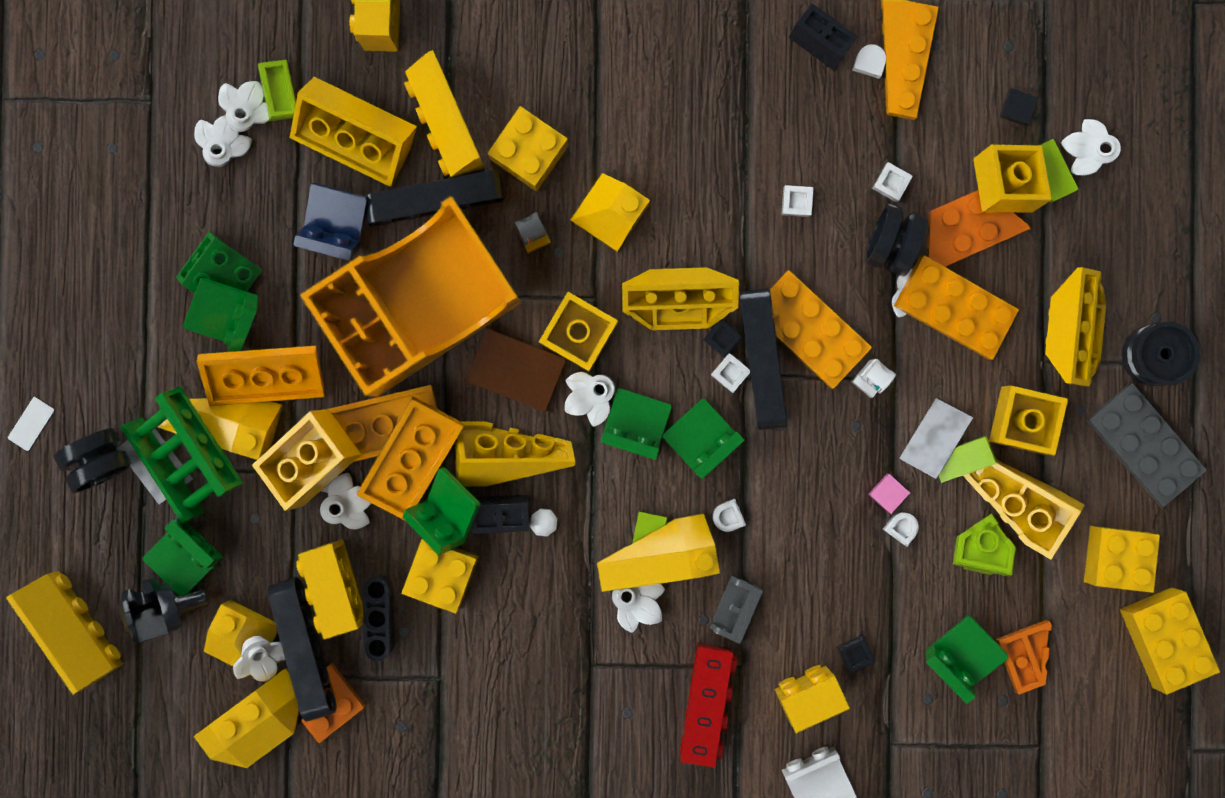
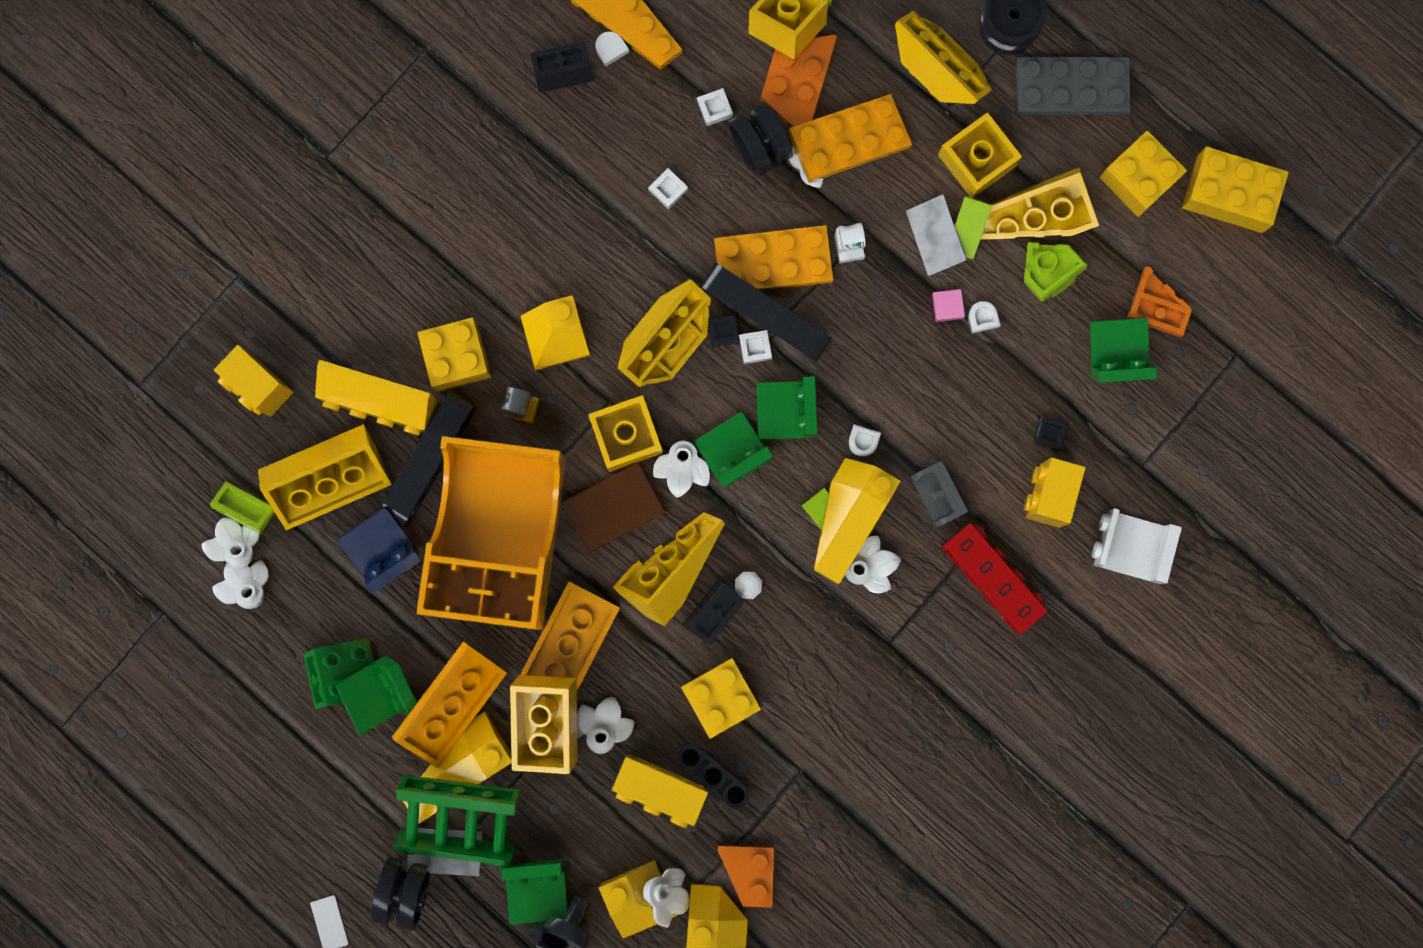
camera: 45 degrees left, 5 degrees down
black beam [268,577,337,722] -> none
light orange plate [356,396,464,520] -> none
green bracket [402,467,480,556] -> none

